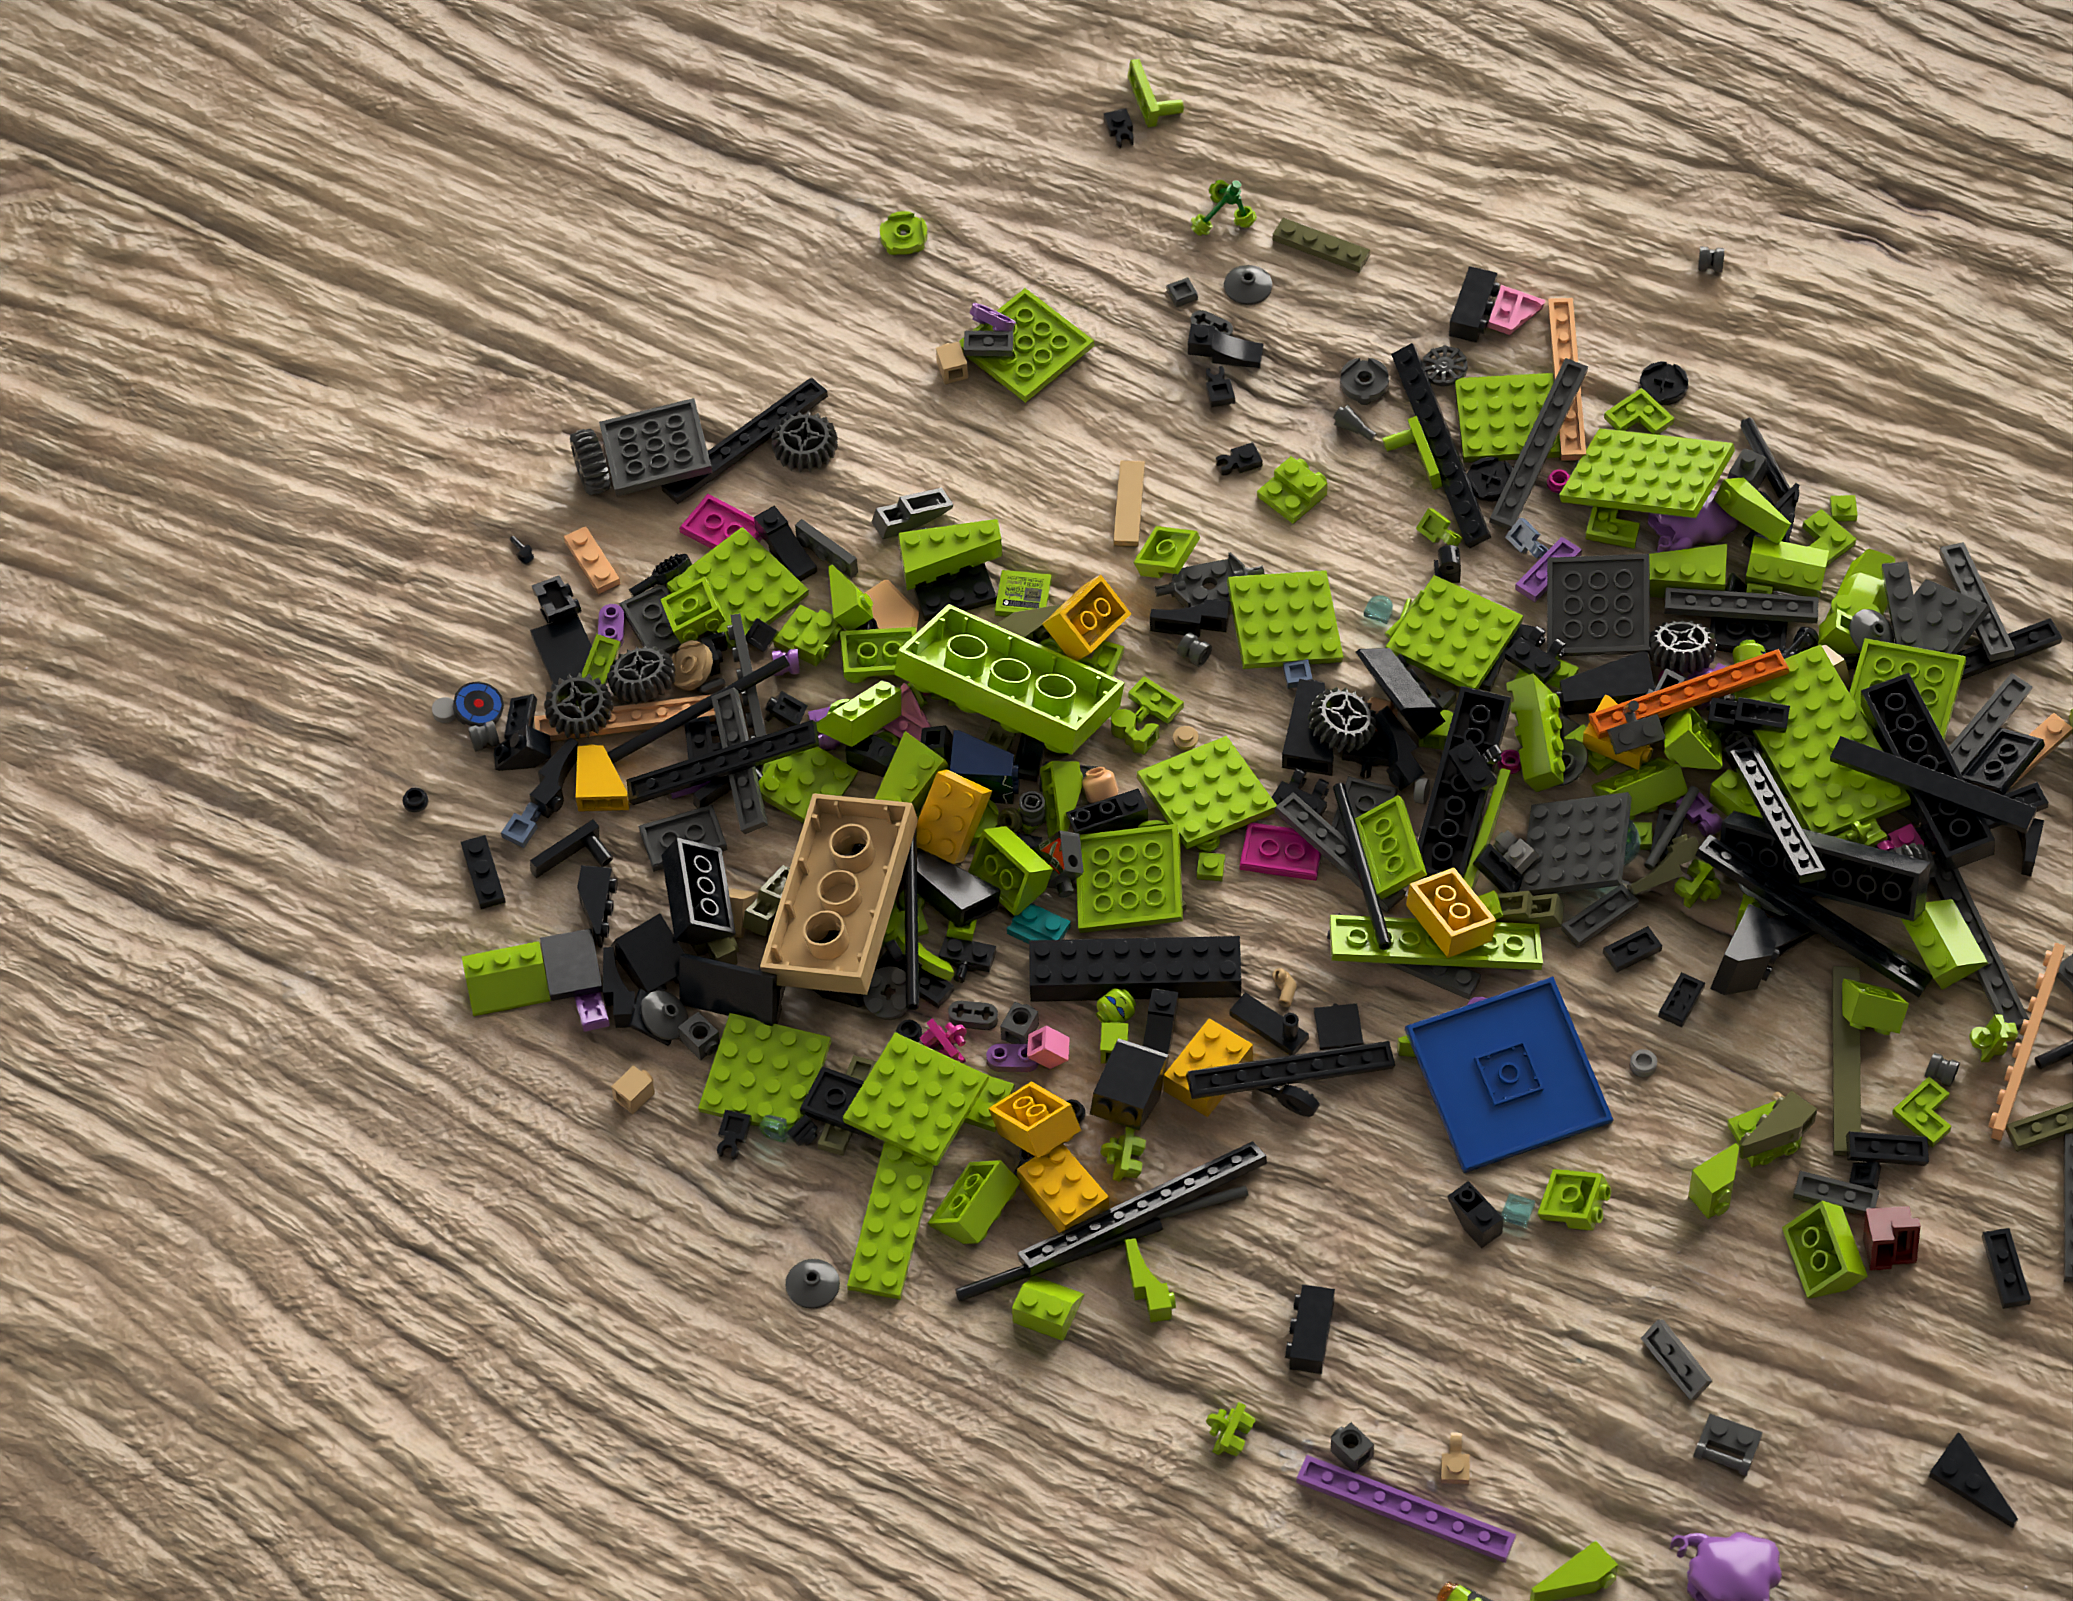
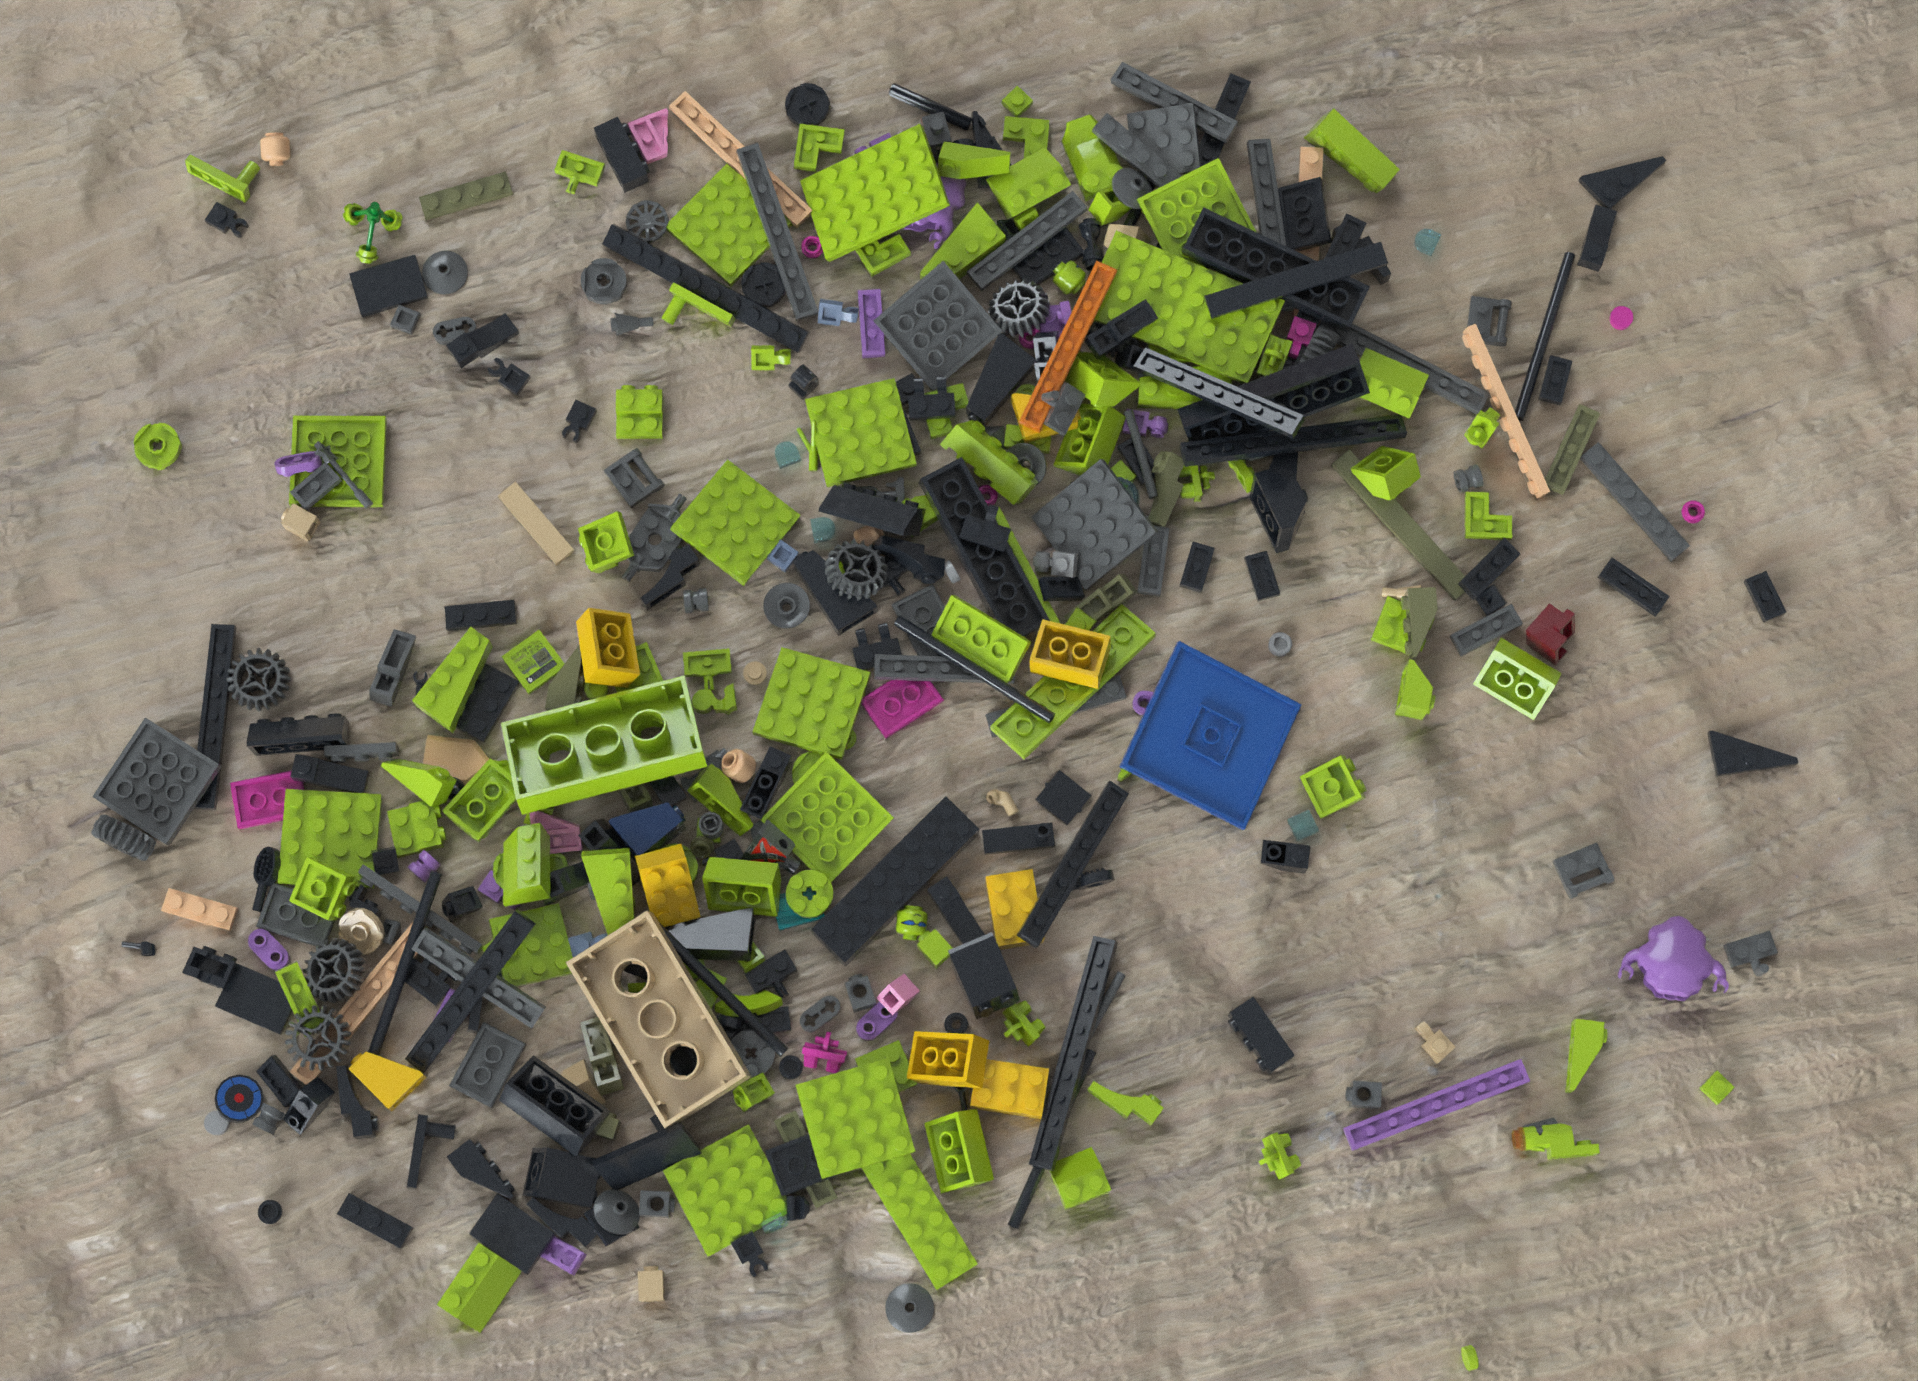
camera: 50 degrees left, 20 degrees up
sand blue plate [501,802,541,848] -> none
lime plate [1197,852,1225,882] -> none
dark grey plate [1641,1319,1713,1400] -> none
none -> black slope [246,713,350,756]
none -> light nougat head [260,132,291,166]
none -> dark grey piece [314,441,373,509]
none -> black tile [349,255,428,317]
none -> black plate [444,600,517,631]
none -> lime plate [554,150,605,194]
none -> dark grey plate [604,448,665,508]
none -> lime bracket [732,1073,775,1112]
none -> dark grey dish [763,583,810,629]
none -> lime plate [786,870,834,918]
none -> clear light blue tile [810,517,835,543]

